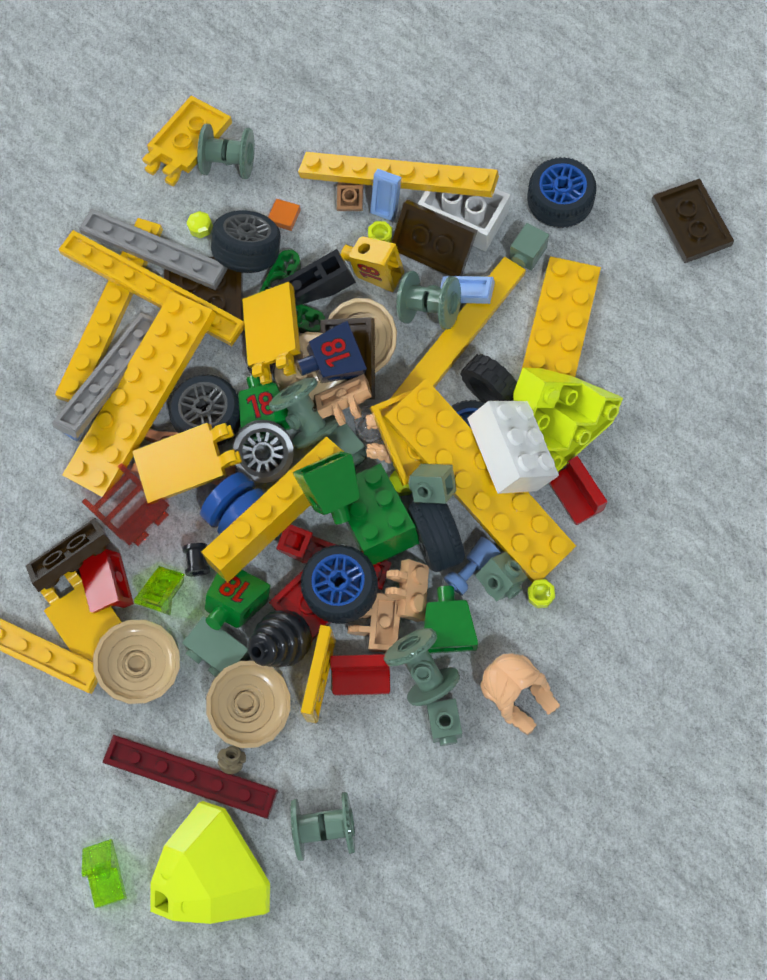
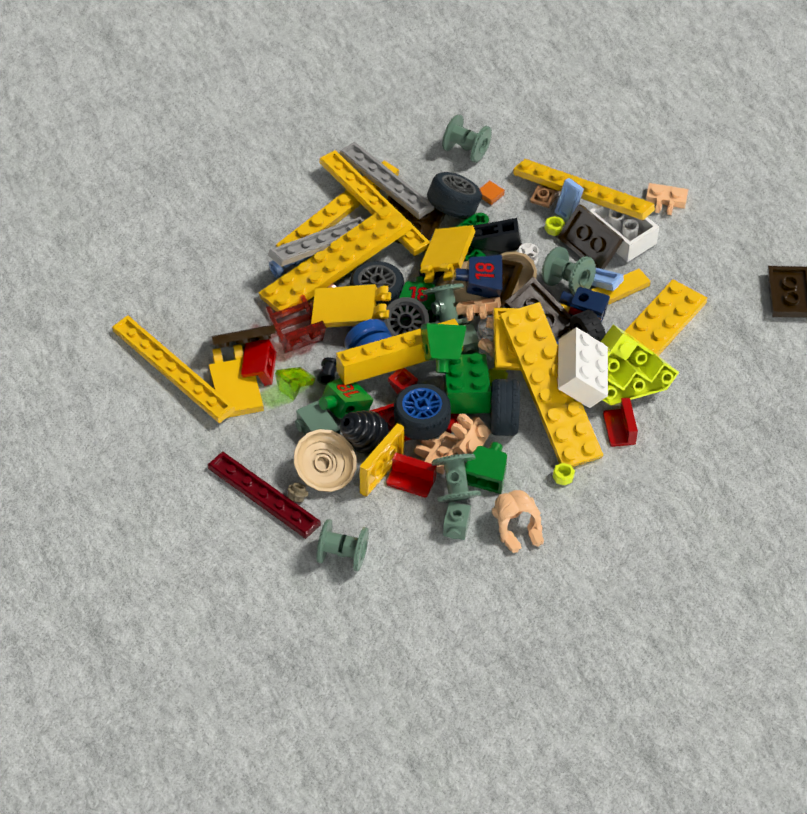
camera: 15 degrees right, 20 degrees down
clear neon green slope [81,839,127,909] -> none
tan hat [93,620,180,704] -> none
yellow tile [142,95,232,187] -> none
neon yellow brick [150,801,270,924] -> none
neon yellow tile [186,211,213,238] -> none
yellow torso [341,236,405,292] -> none
sand green brick [409,464,456,504] -> none
medium blue piece [444,537,501,596] -> none
sand green brick [475,552,528,602] -> none
sand green brick [509,223,549,271] -> none
black wheel [527,157,597,228] -> none
none -> dark brown plate [503,277,572,338]
none -> white wheel [518,243,539,266]
none -> dark blue torso [559,287,610,323]
none -> light nougat hinge [646,183,688,215]

